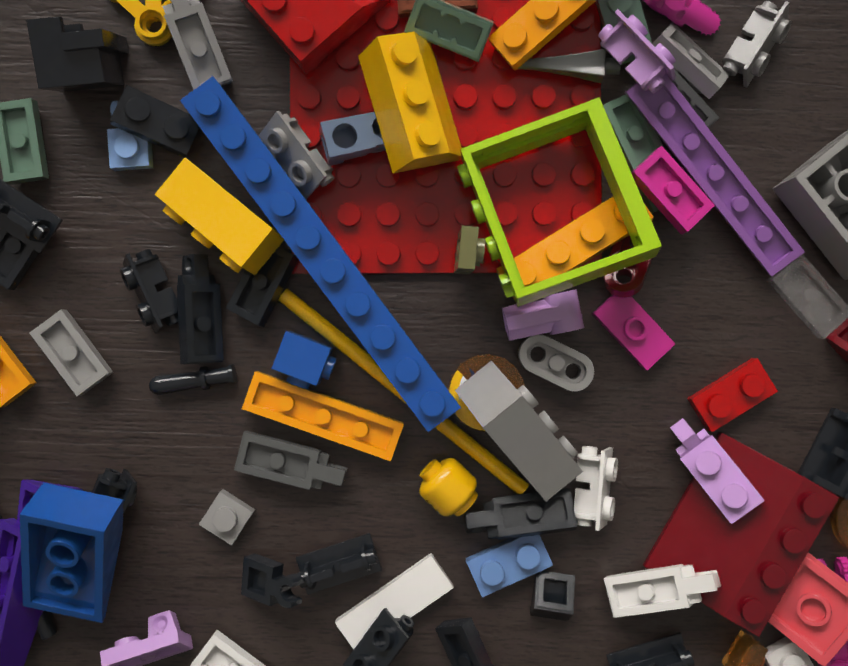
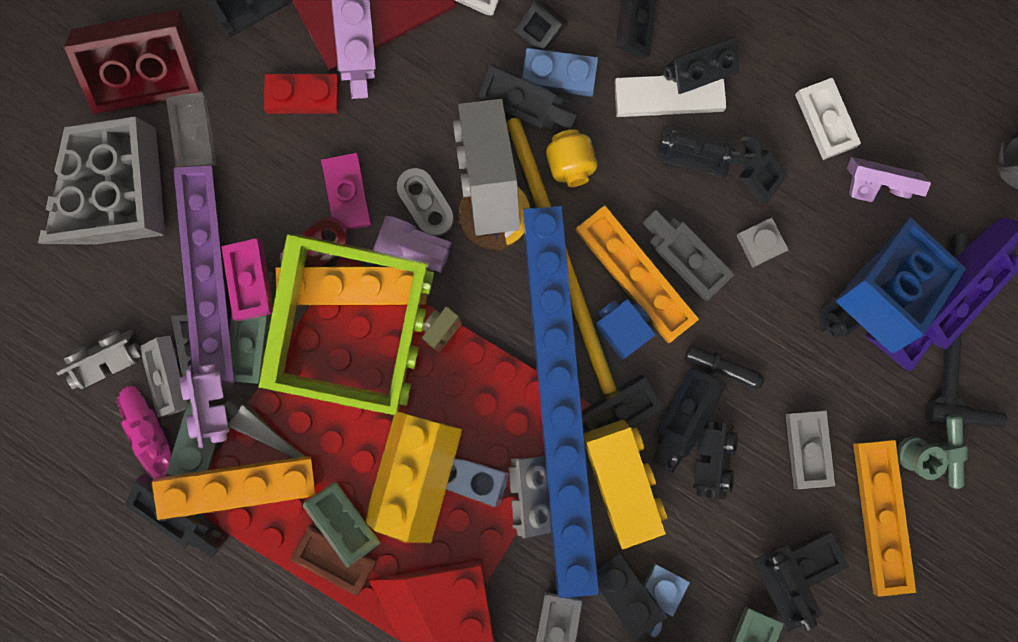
camera: 155 degrees left, 5 degrees down
white hinge [574,446,618,531] -> none

